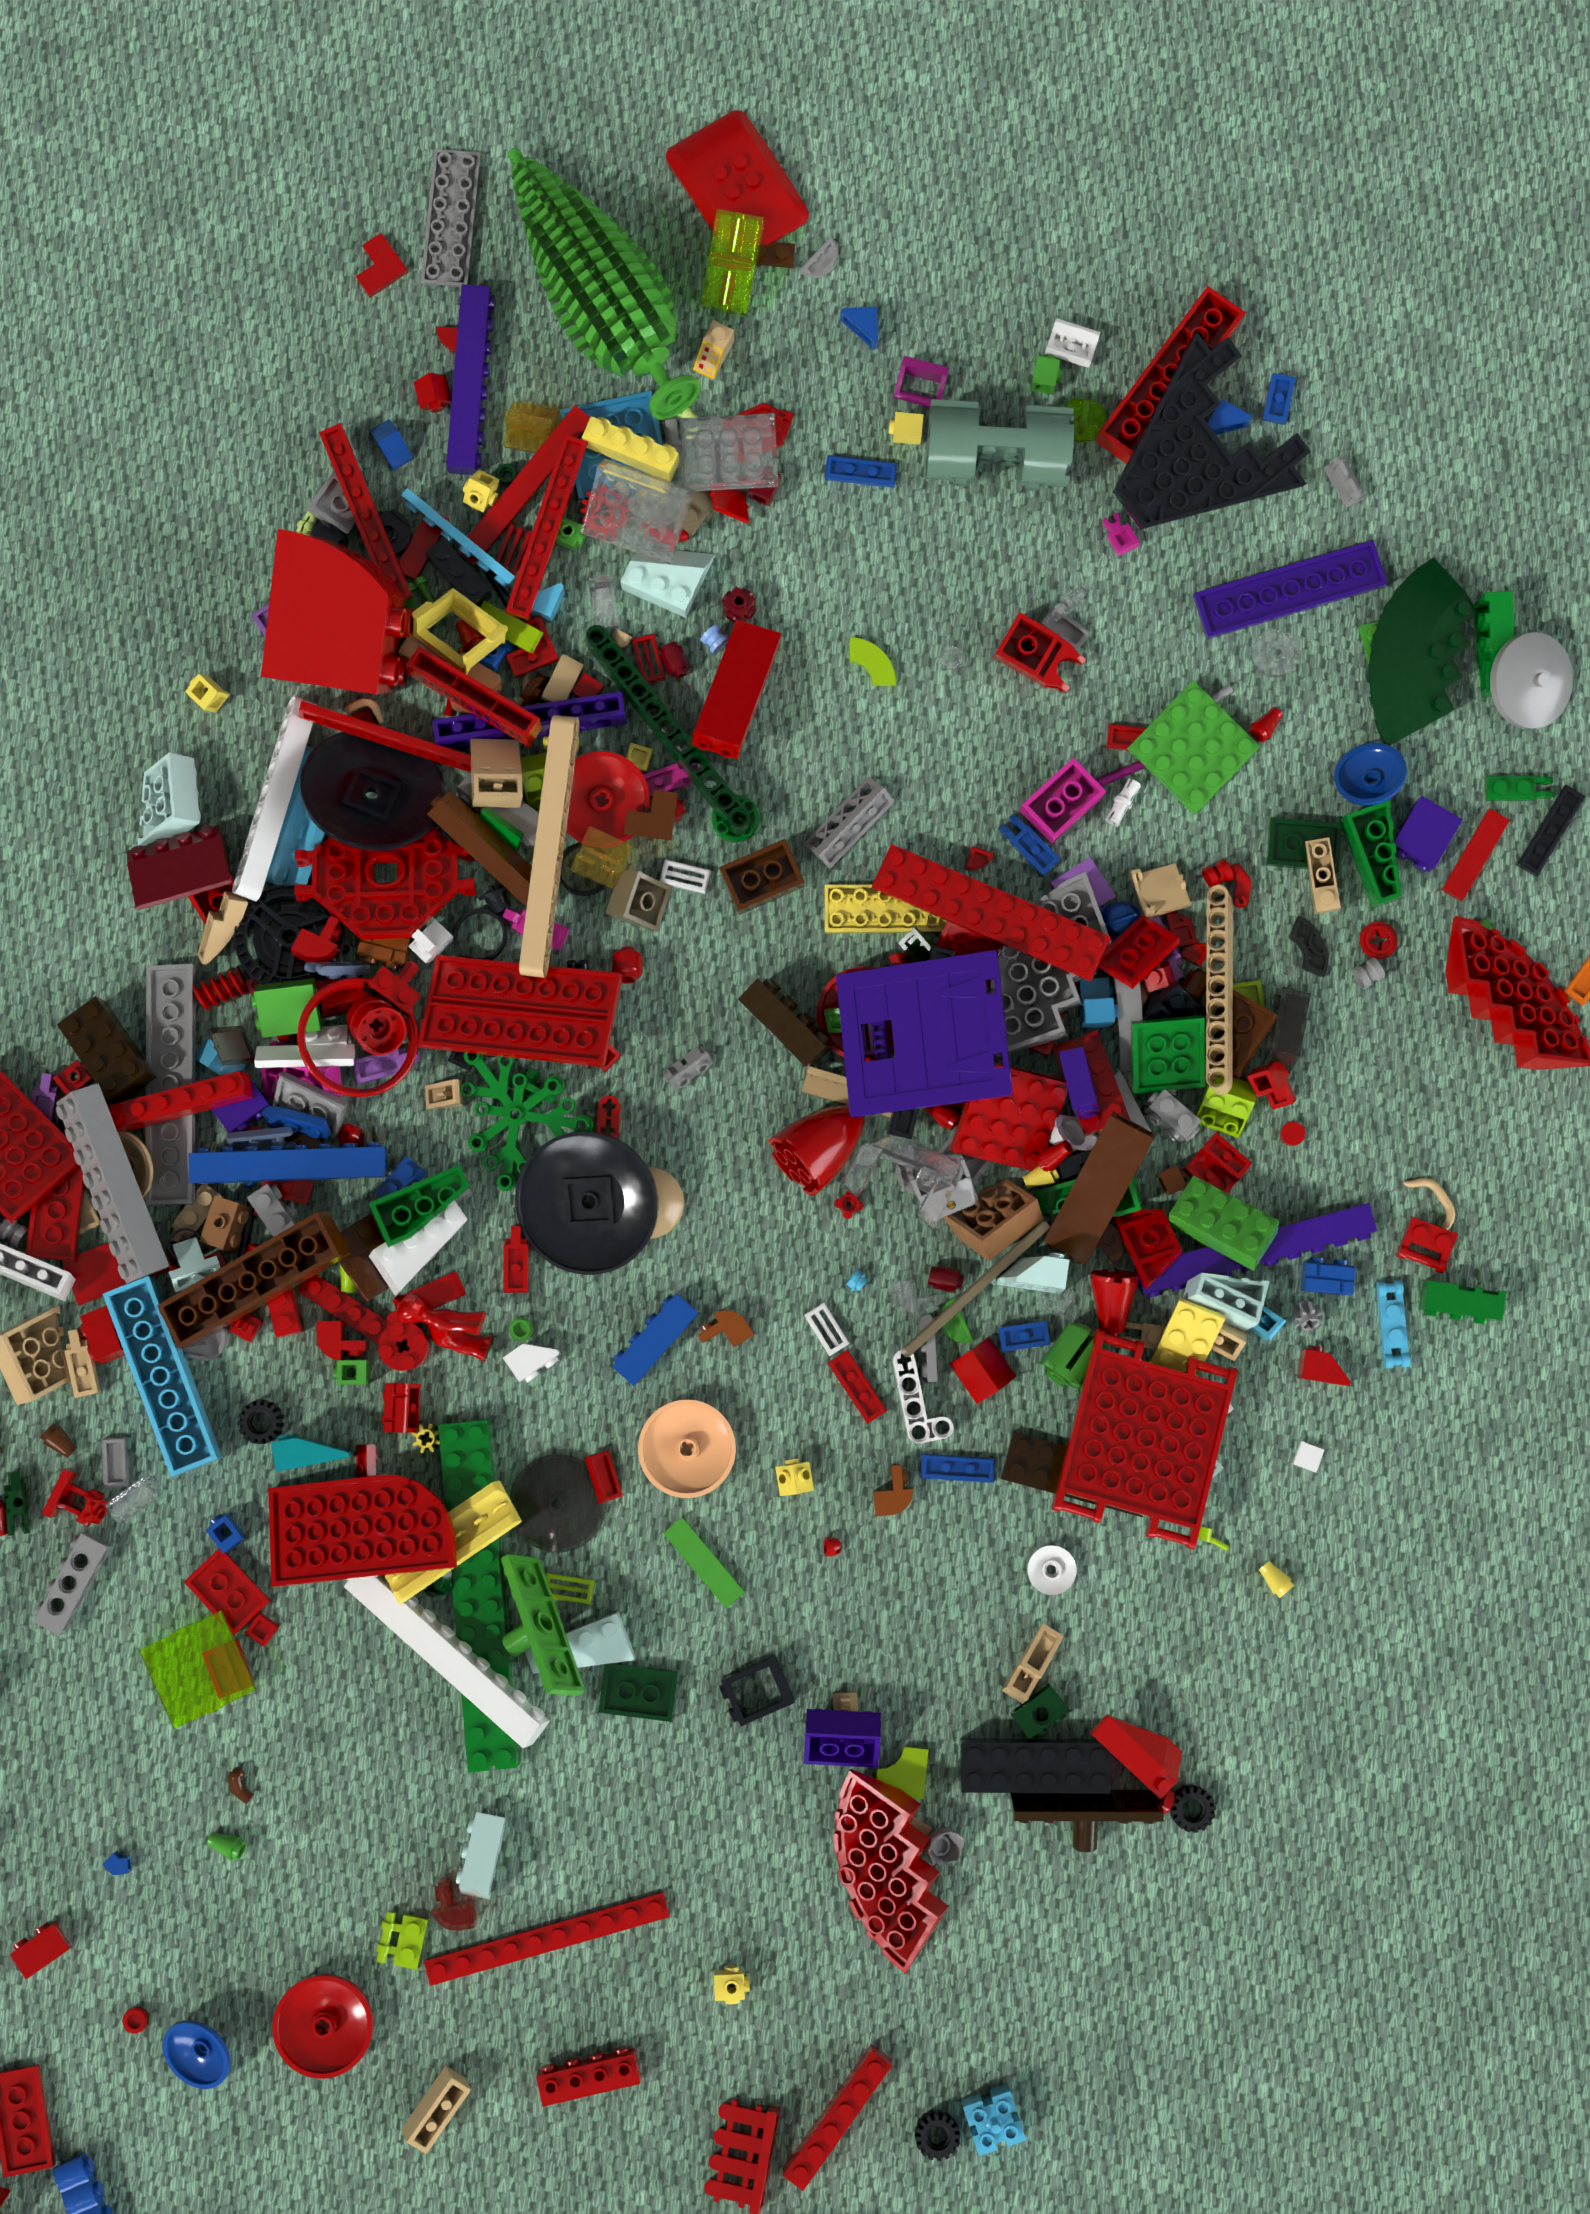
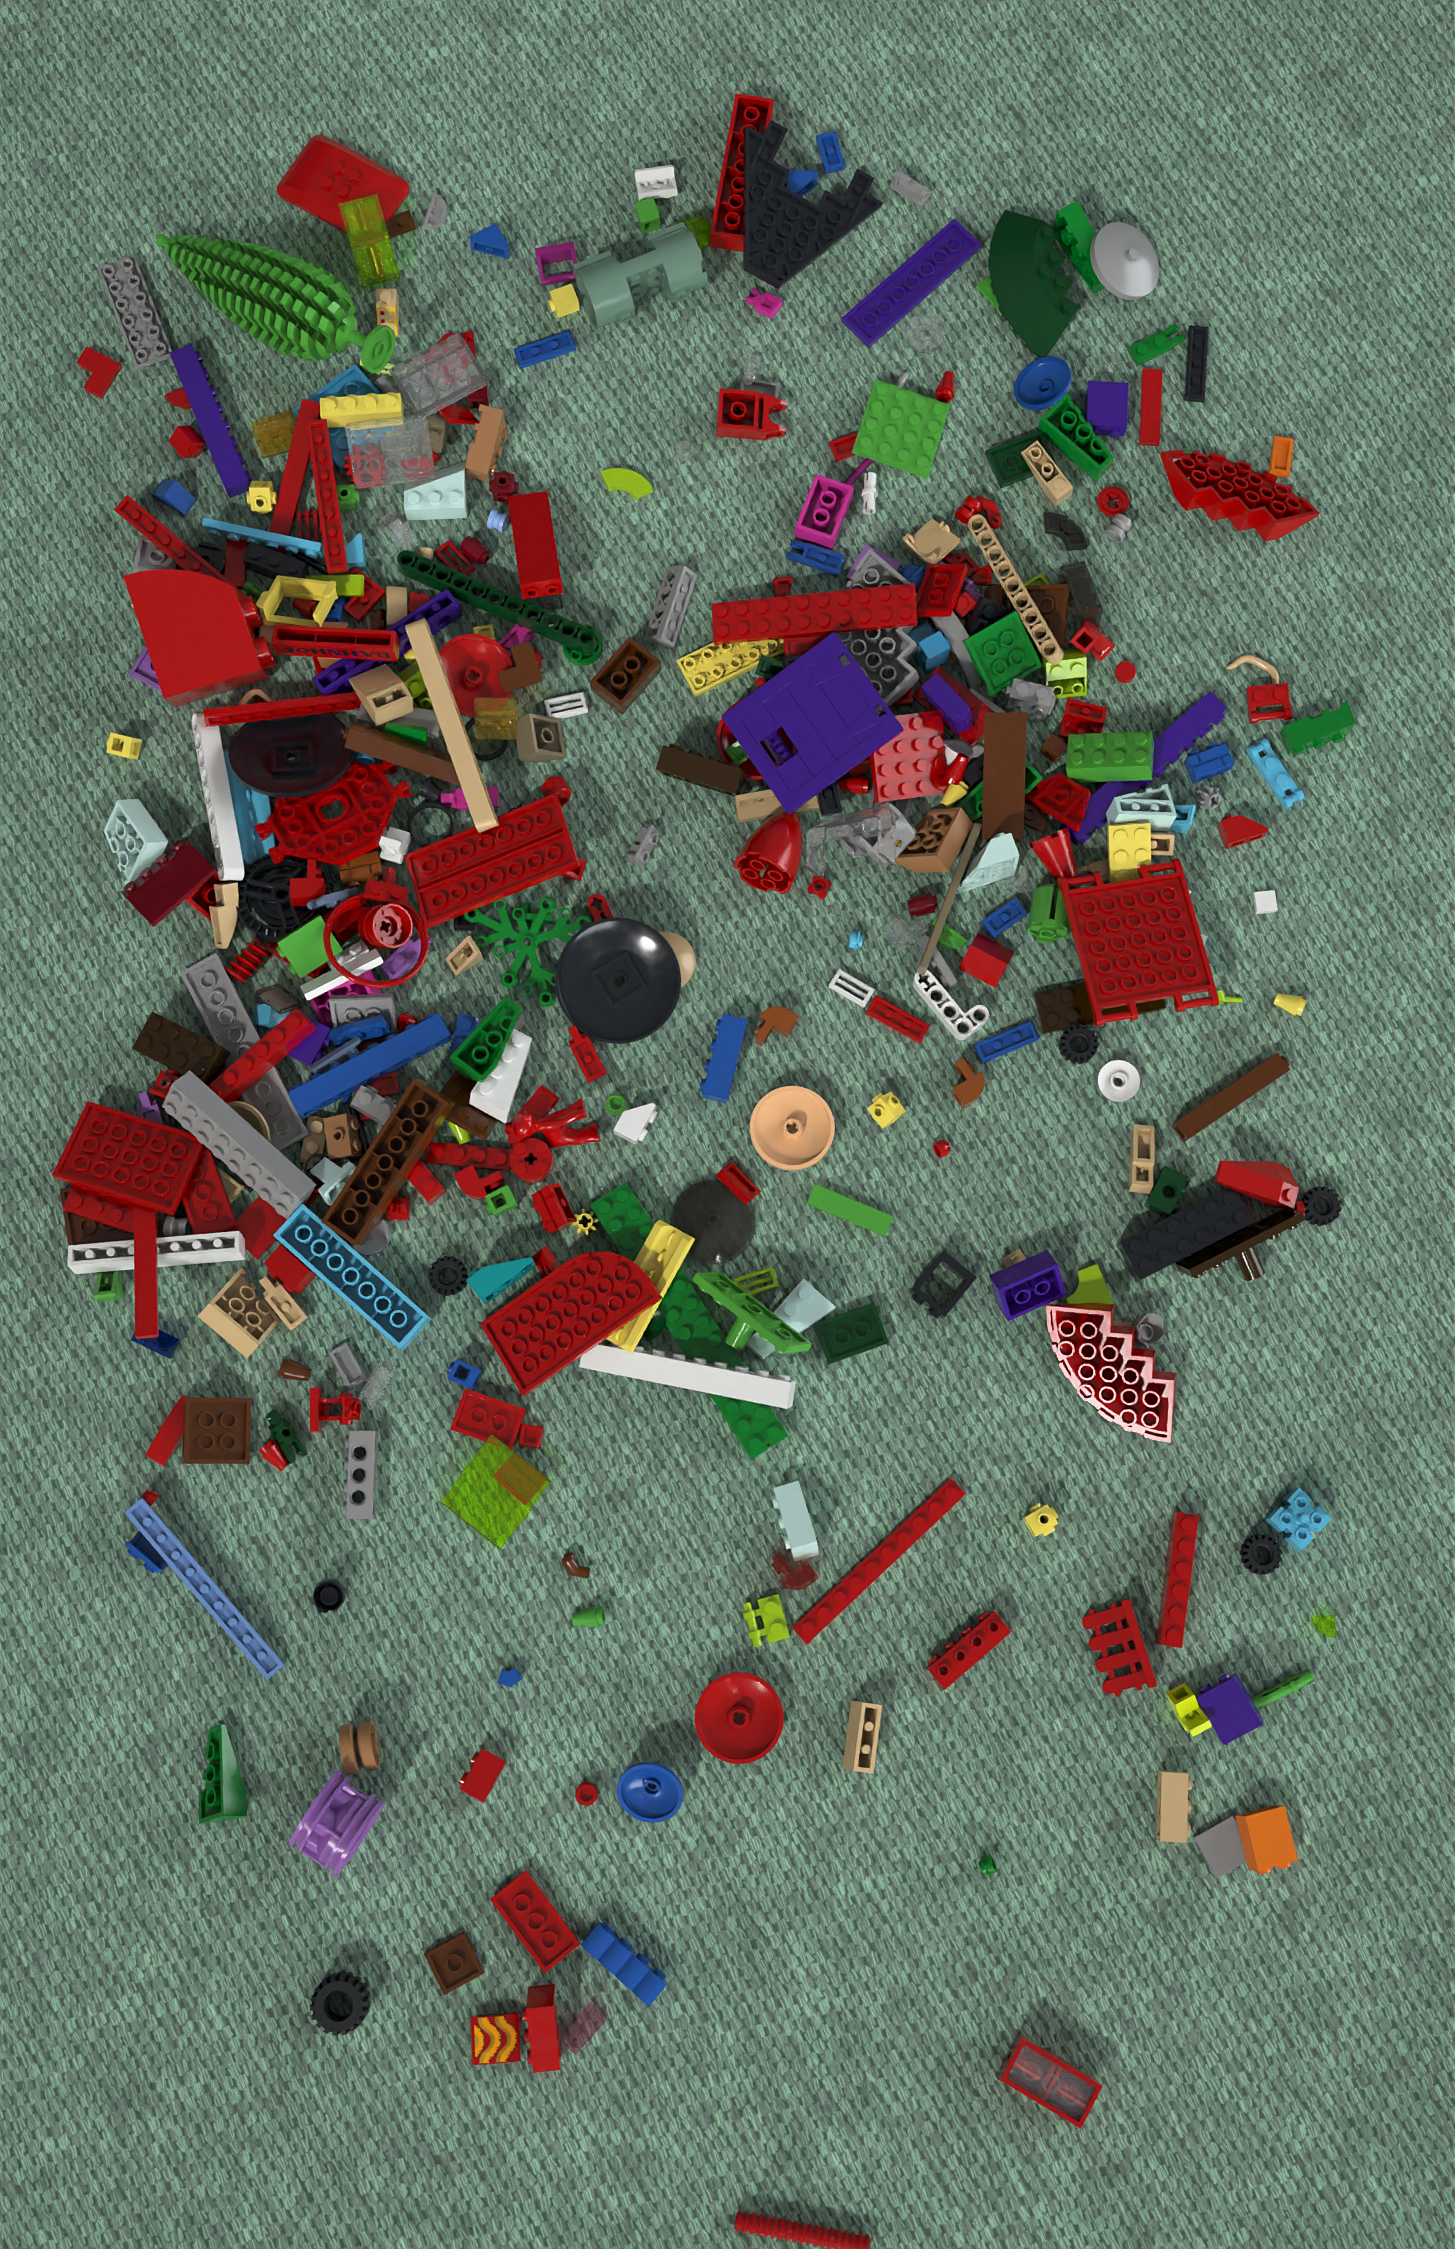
camera: 25 degrees left, 5 degrees down
dark green plate [495,464,519,487] -> none
none -> medium nougat wedge [465,404,509,482]
none -> black tyre [1059,1024,1099,1064]
none -> reddish brown brick [1172,1053,1290,1143]

